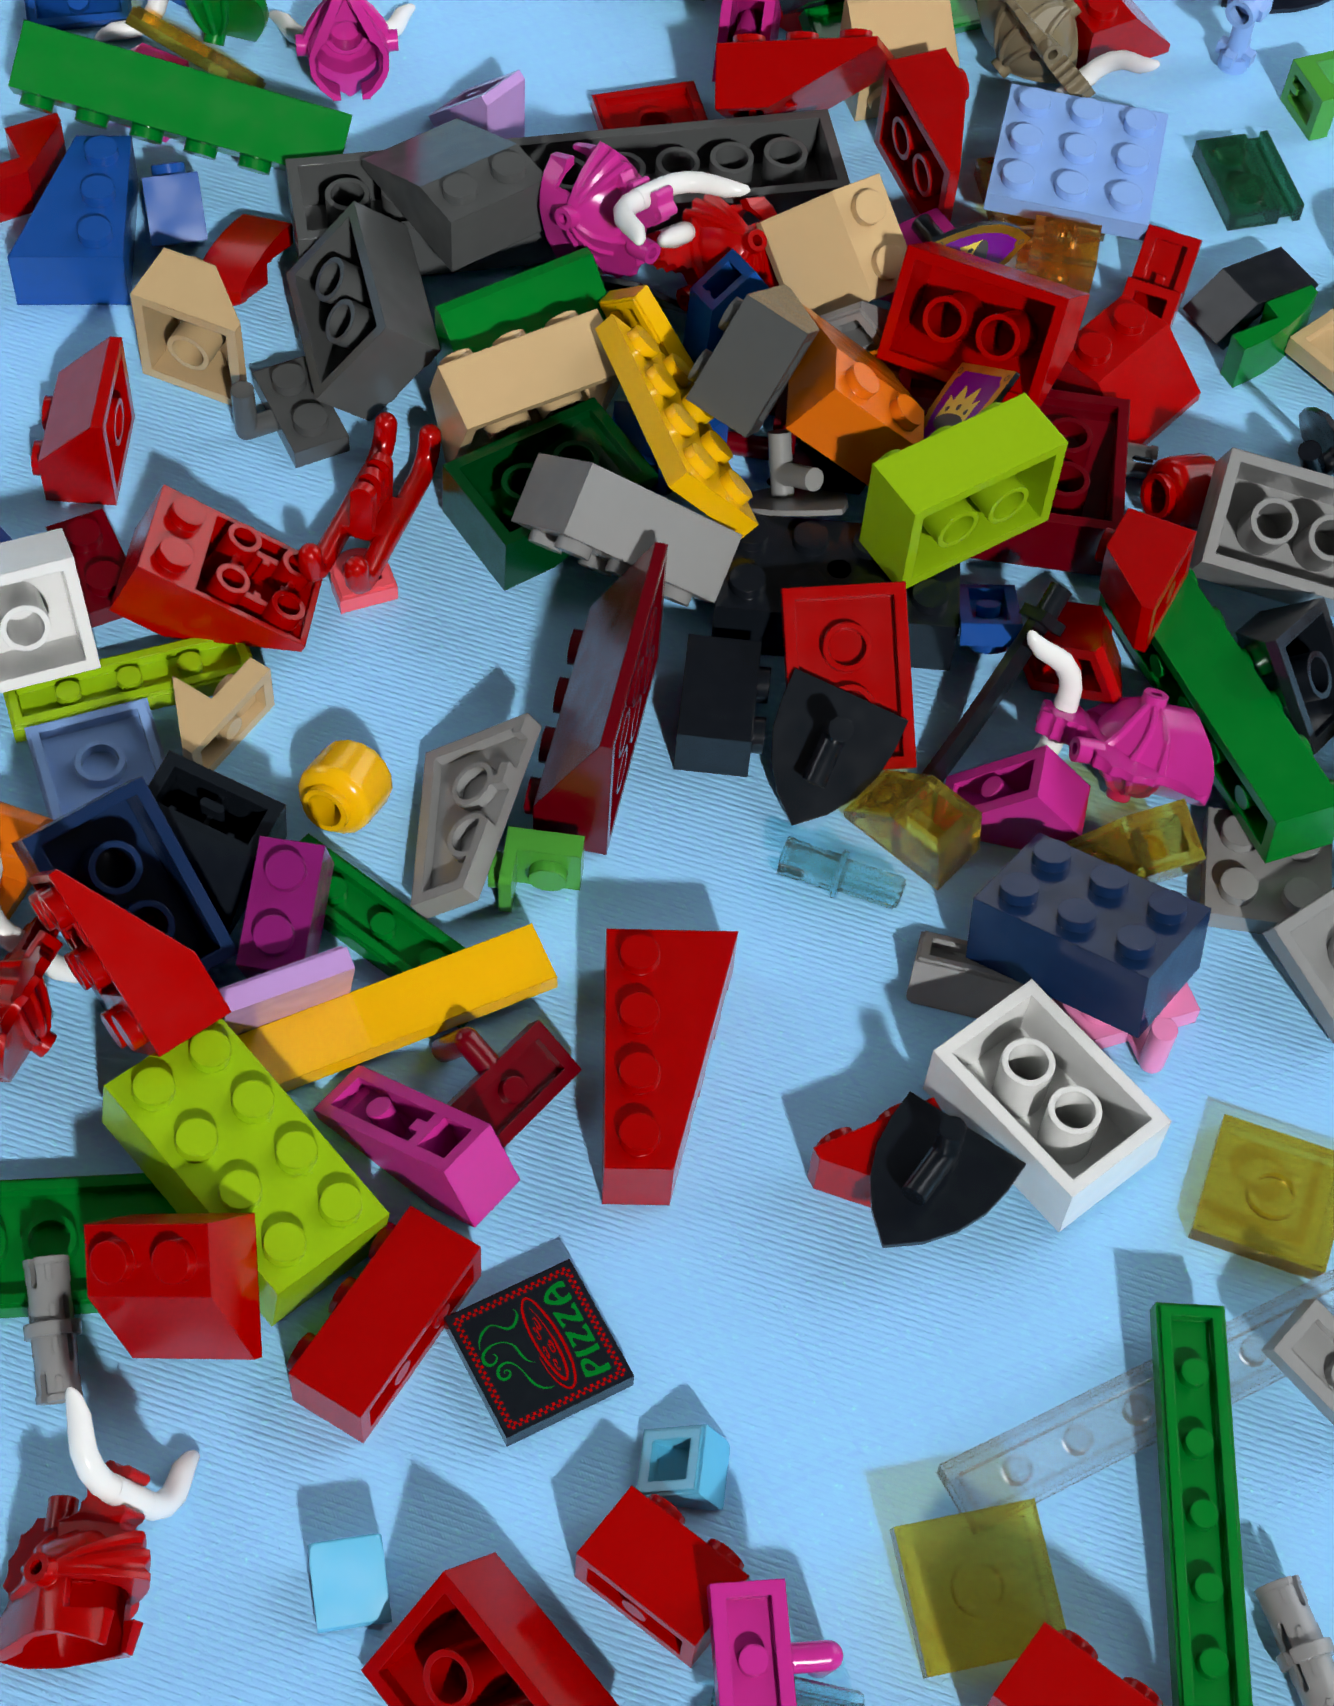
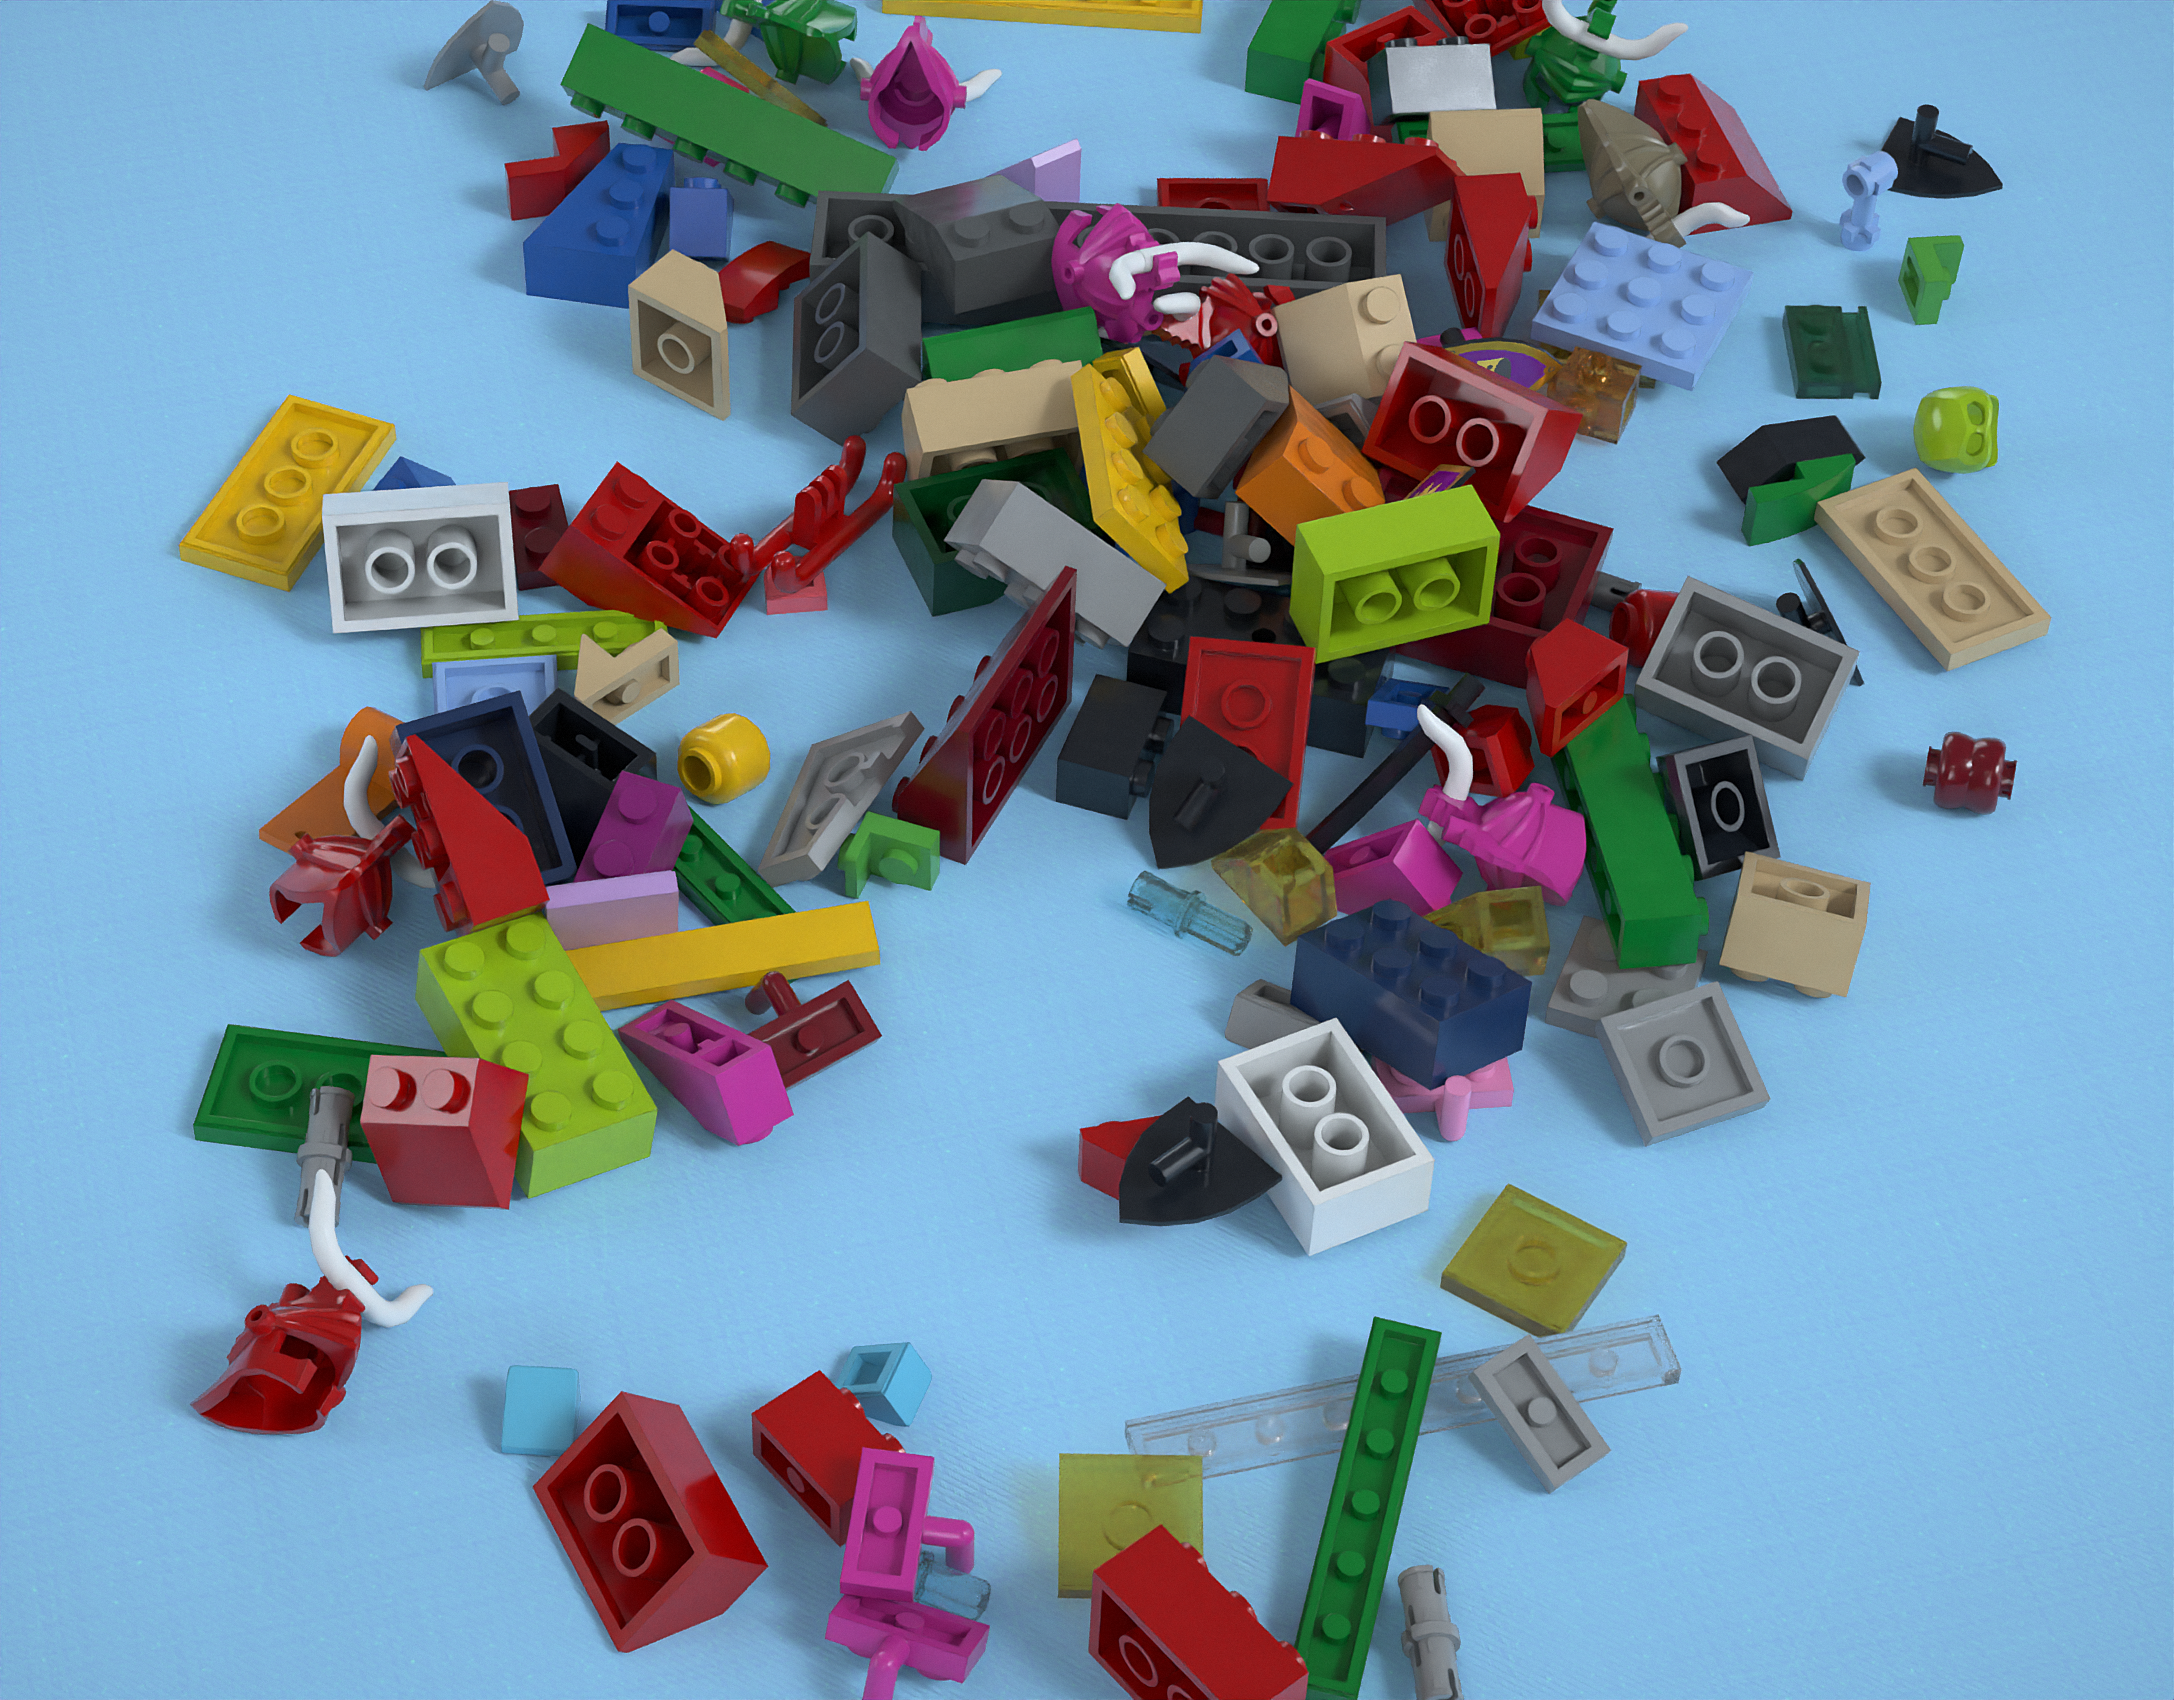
camera: 15 degrees right, 10 degrees down
red slope [31,336,135,506] -> none
dark grey plate [230,356,350,468] -> none
red brick [287,1205,481,1444] -> none
black tile [444,1259,634,1447] -> none
red wedge [602,929,739,1205] -> none
red slope [1051,294,1201,445] -> none
red slope [1123,224,1203,329] -> none

